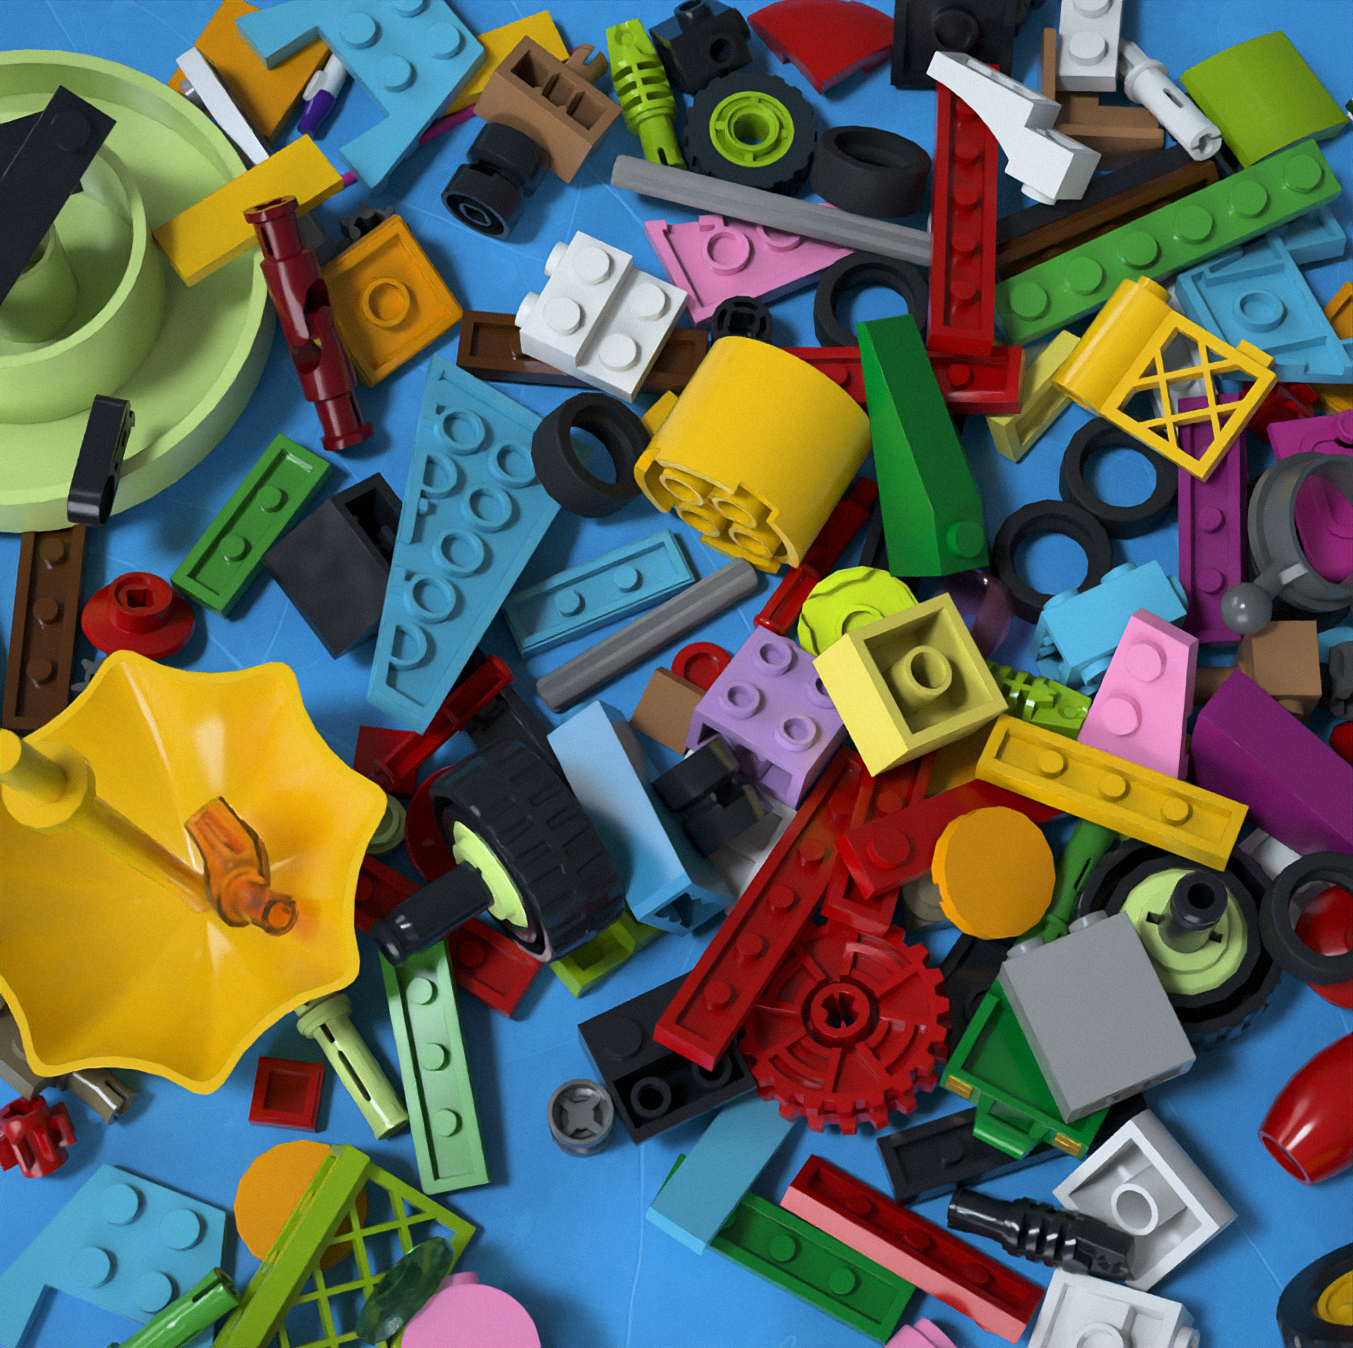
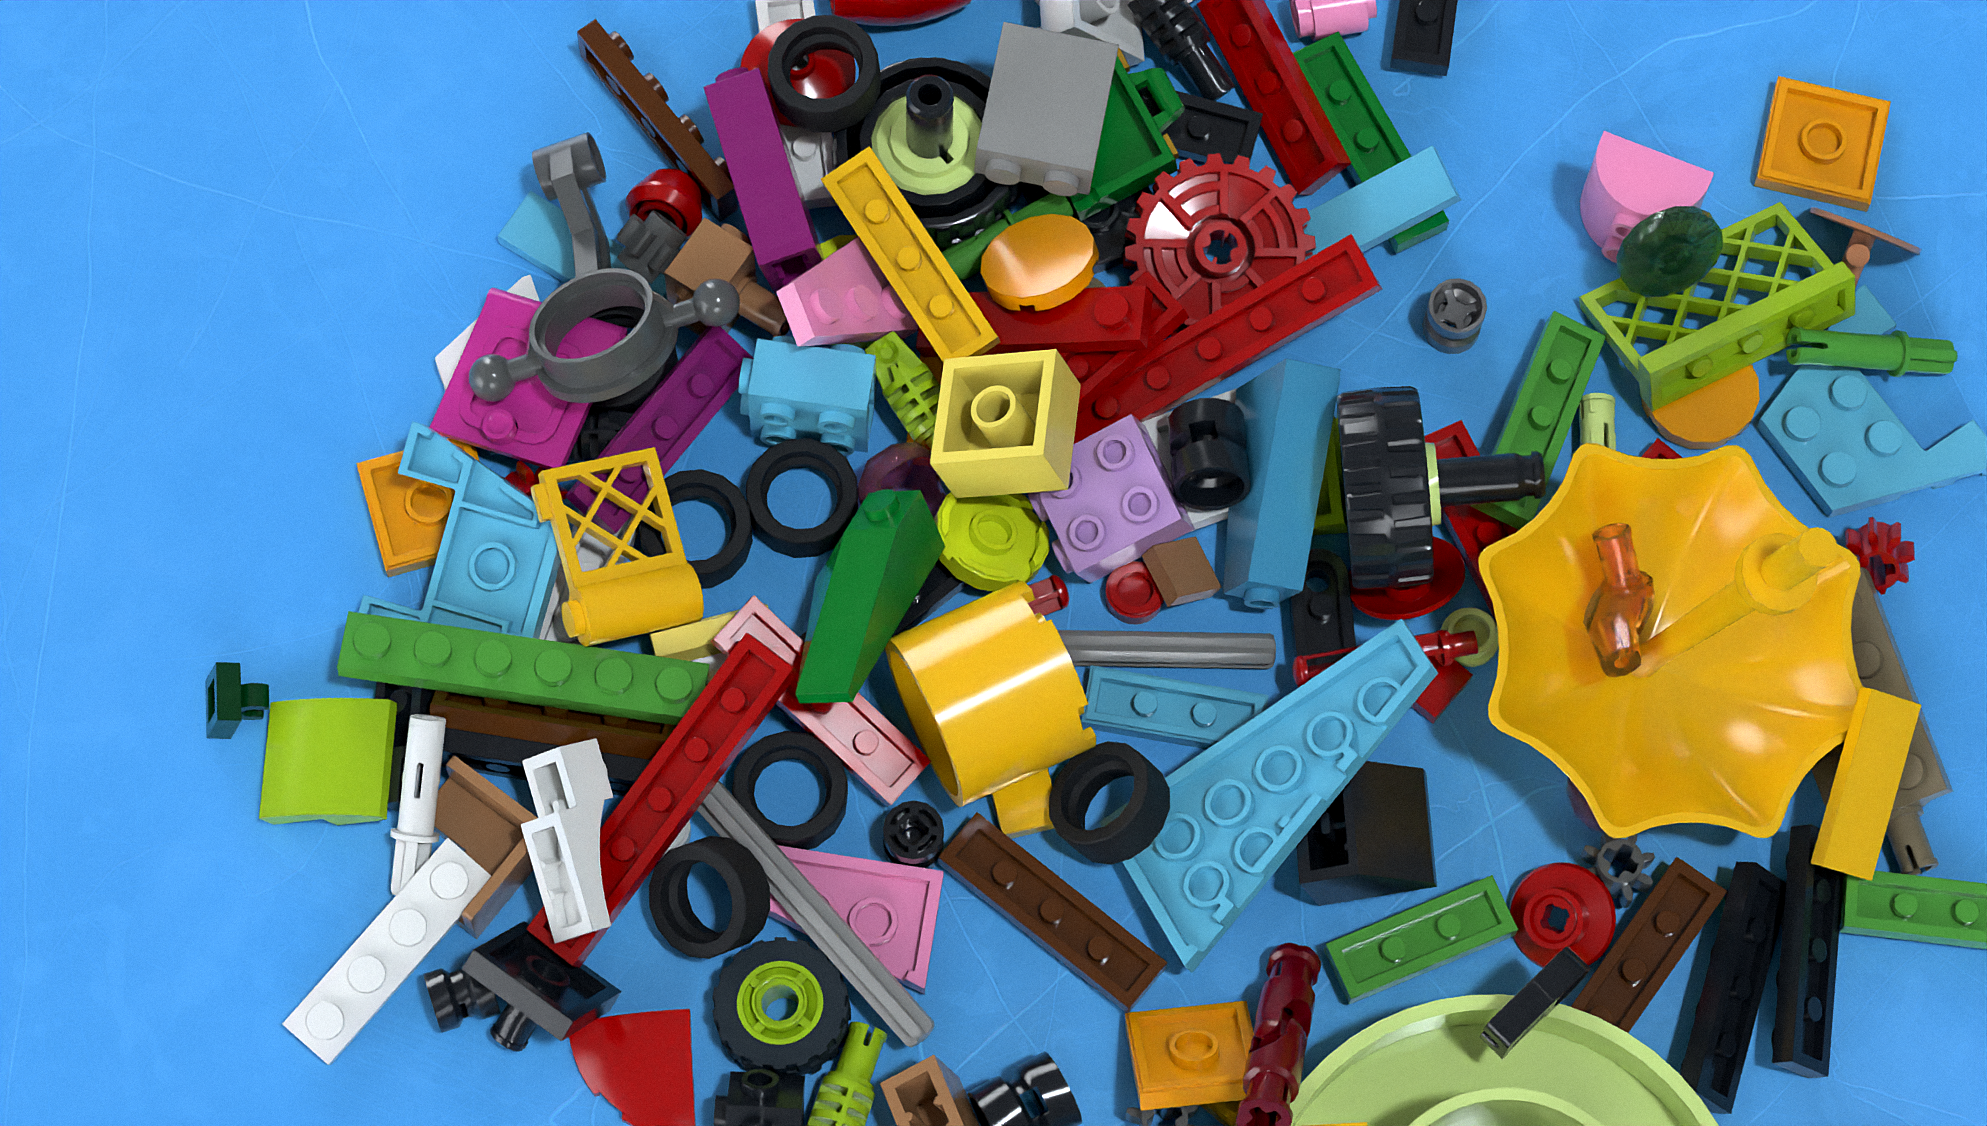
camera: 150 degrees left, 0 degrees up
white plate [515,231,688,404] -> none
black slope [577,971,757,1146] -> none

